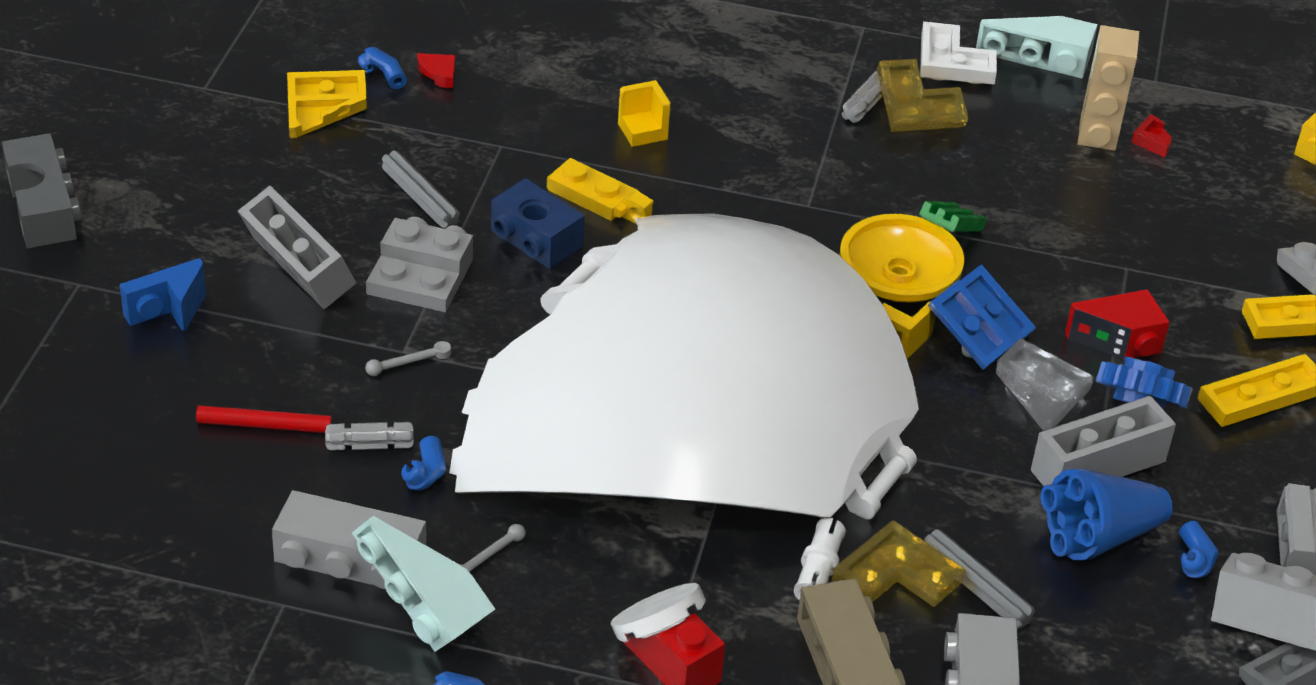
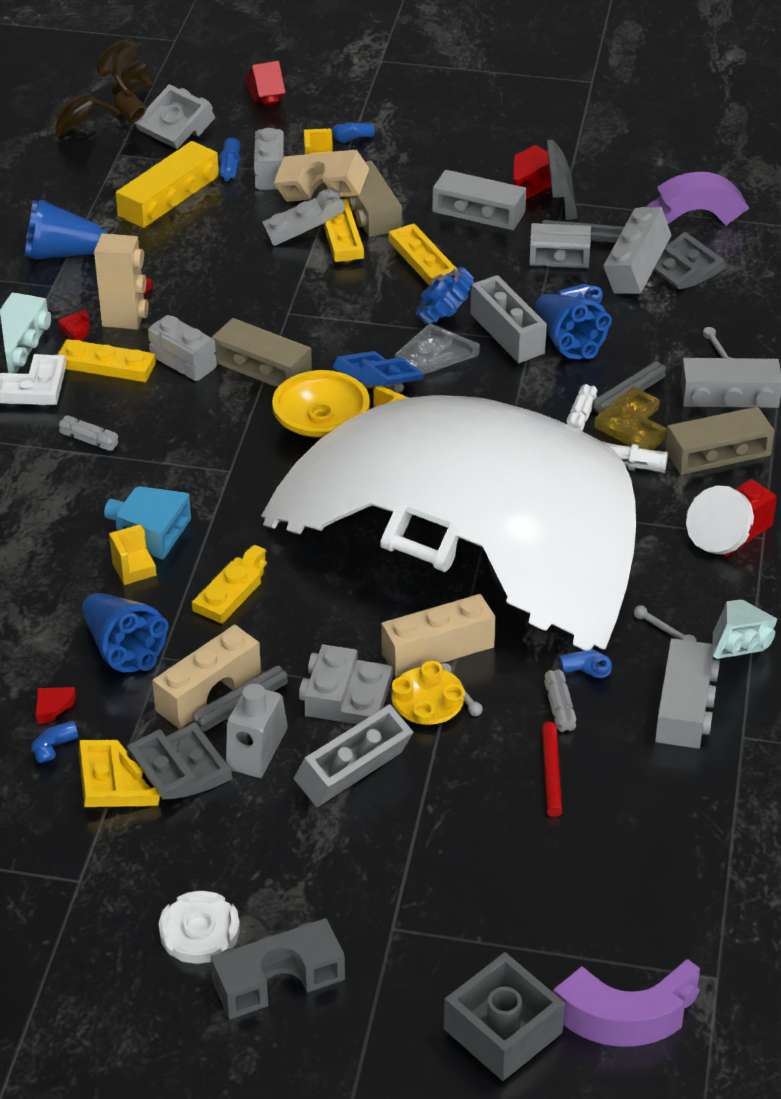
camera: 90 degrees left, 0 degrees up
blue slope [119,258,206,331] -> none
dark blue brick [491,178,585,269] -> none
clear yellow plate [877,59,968,132] -> none
green tile [920,201,988,232] -> none
red slope [1065,289,1170,360] -> none
none -> blue cone [24,200,107,259]
none -> red tile [58,309,90,341]
none -> yellow plate [58,339,156,382]
none -> blue cone [82,593,169,672]
none -> dark azure torso [104,486,191,560]
none -> dark grey slope [127,722,233,799]
none -> light grey brick [148,315,217,381]
none -> tan arch [152,624,261,729]
none -> white tile [159,891,240,964]
none -> dark tan brick [212,318,312,387]
none -> light grey torso [226,684,288,778]
none -> tan brick [381,594,495,677]
none -> yellow dish [391,661,465,725]
none -> white axle [566,384,597,431]

